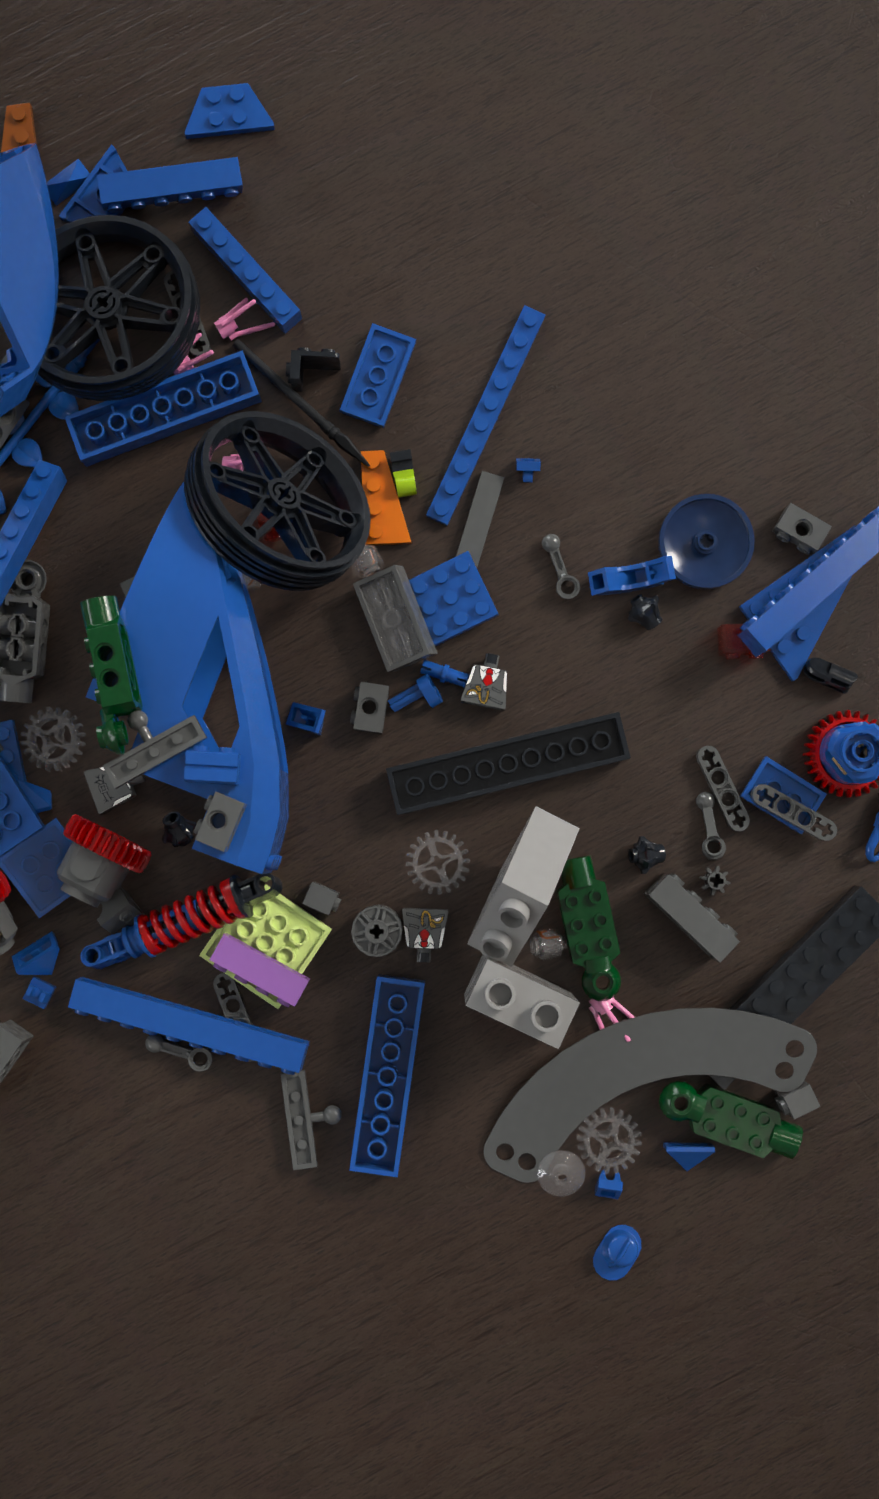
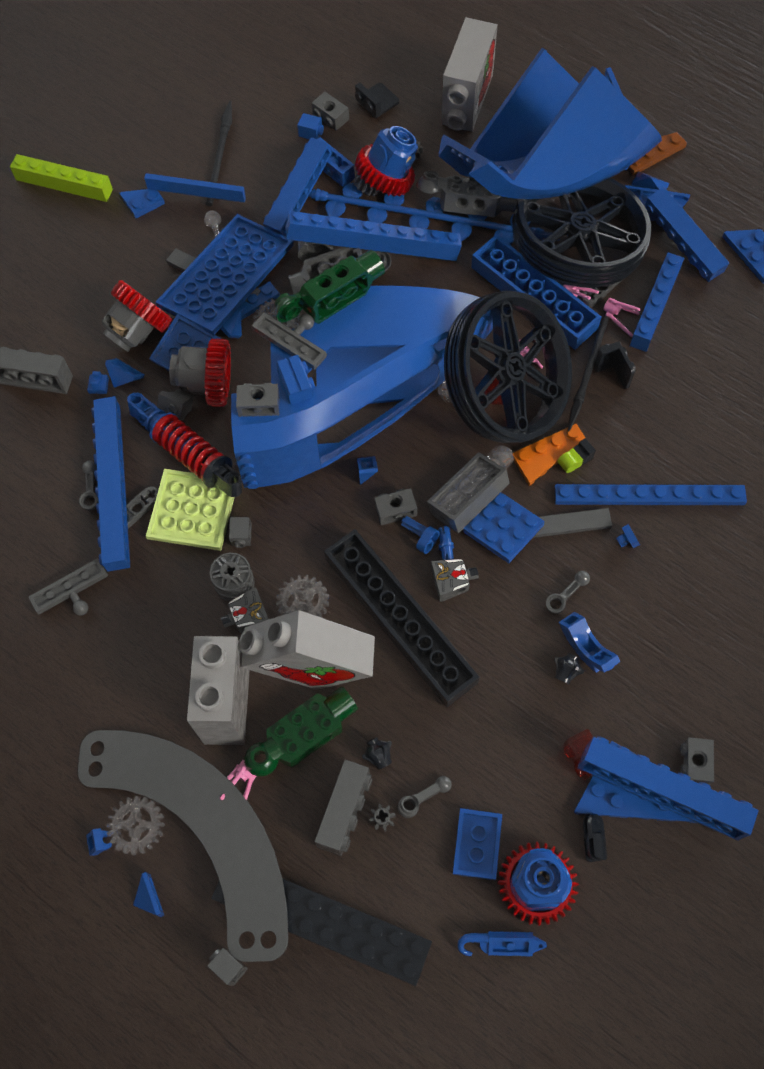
camera: 70 degrees right, 20 degrees down
torso [83,767,145,814] -> none
medium lavender brick [210,933,310,1007] -> none
blue plate [340,323,416,428] -> none
blue brick [349,974,425,1178] -> none
clear head [529,928,567,961] -> none
clear dish [537,1150,585,1197] -> none
blue piece [593,1225,641,1280] -> none
dark blue dish [658,494,755,589] -> none
dark green brick [659,1081,803,1159] -> none
dark grey beam [696,746,750,831] -> none
dark grey beam [750,784,837,841] -> none

